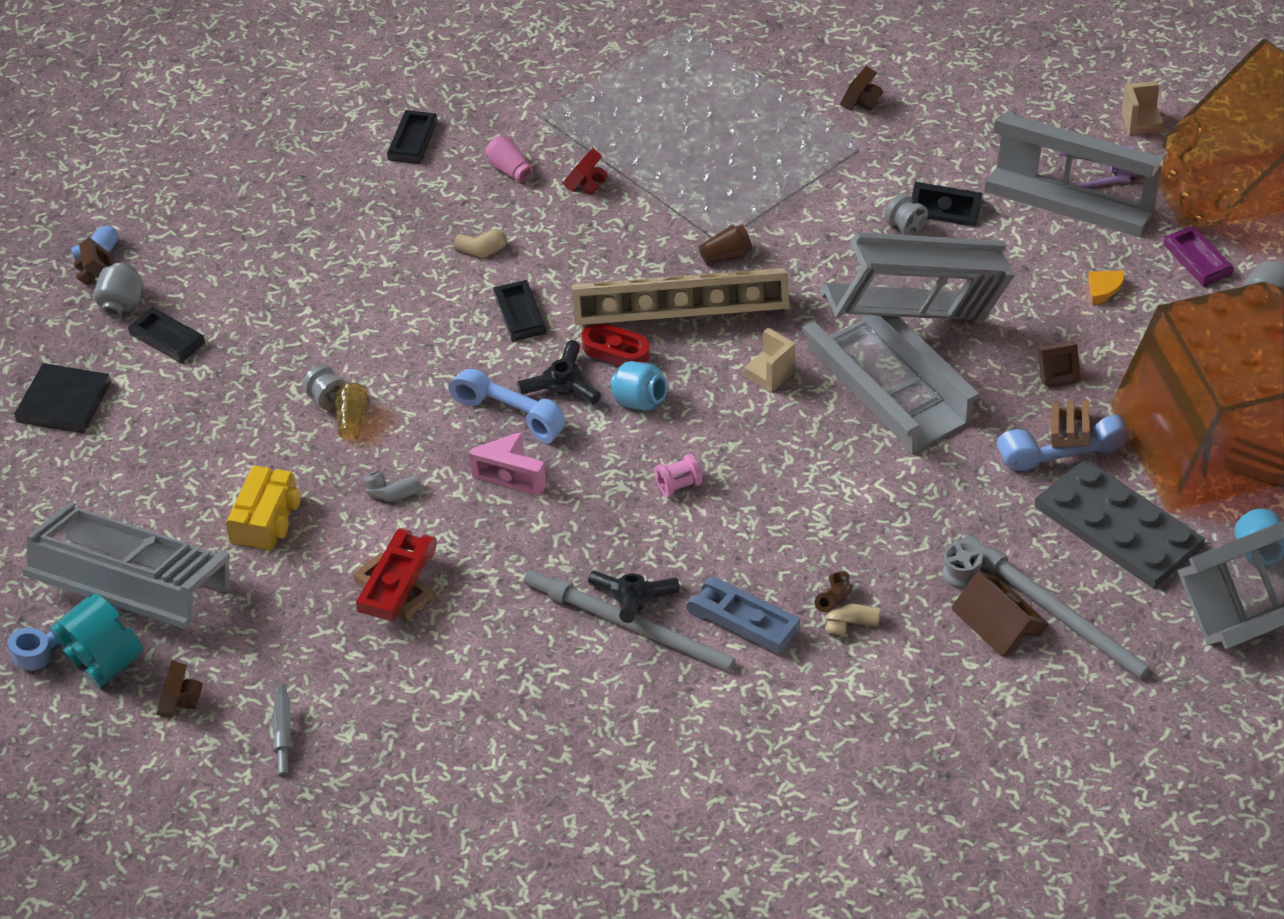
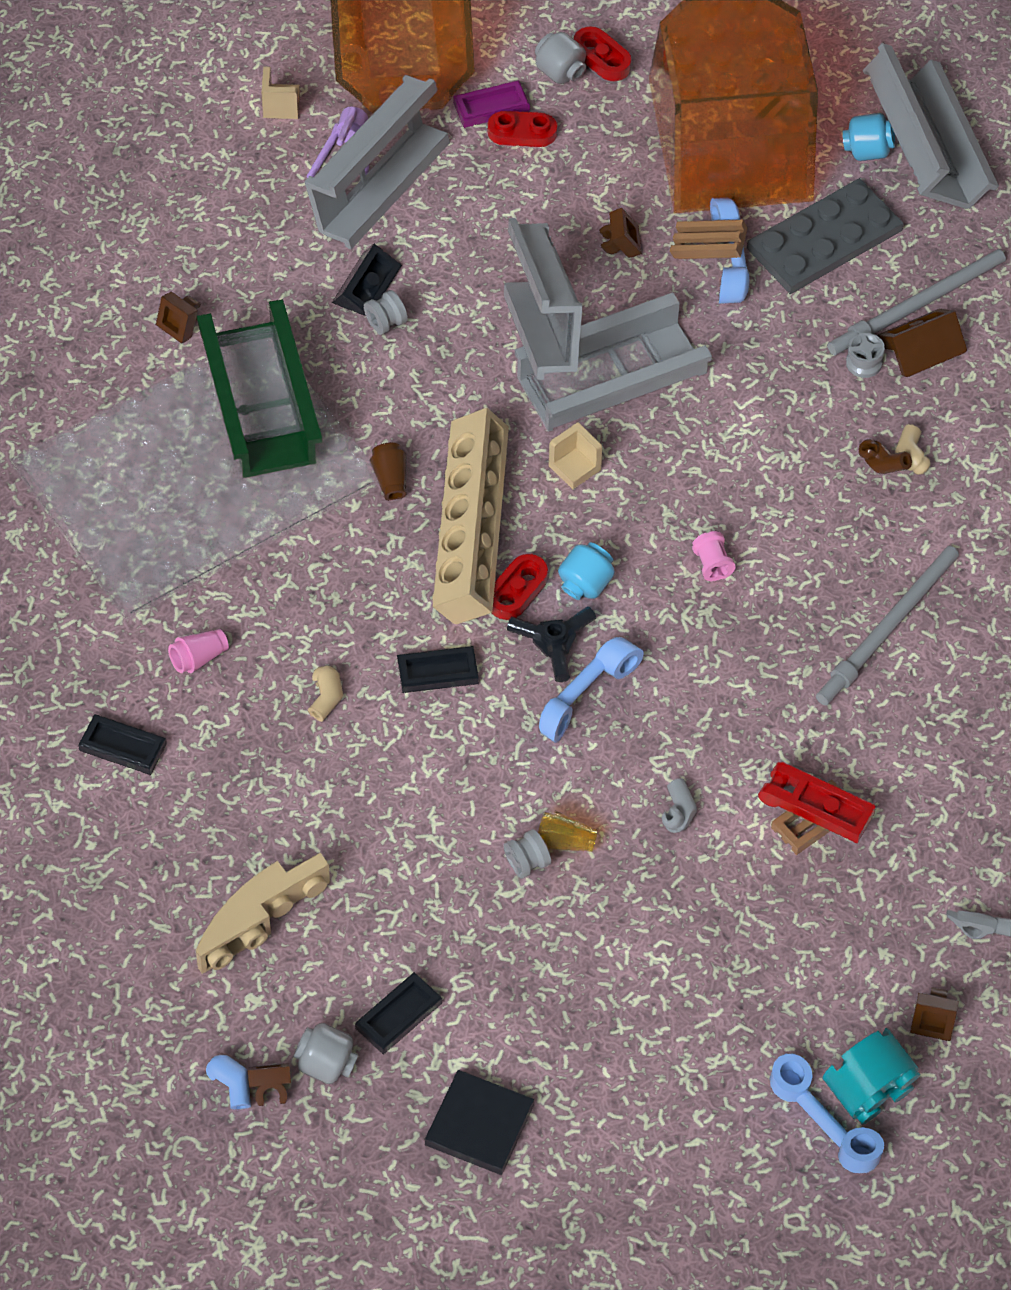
camera: 85 degrees left, 10 degrees up
light grey piece [23,502,233,629] -> none
yellow brick [226,465,301,551] -> none
bright pink slope [469,433,547,496] -> none
red tile [562,148,608,194] -> none
black piece [588,570,680,623] -> none
sand blue plate [686,577,800,654] -> none
light orange tile [1088,270,1124,305] -> none
none -> tan slope [196,853,330,974]
none -> piece [197,299,322,478]
none -> red plate [487,111,557,147]

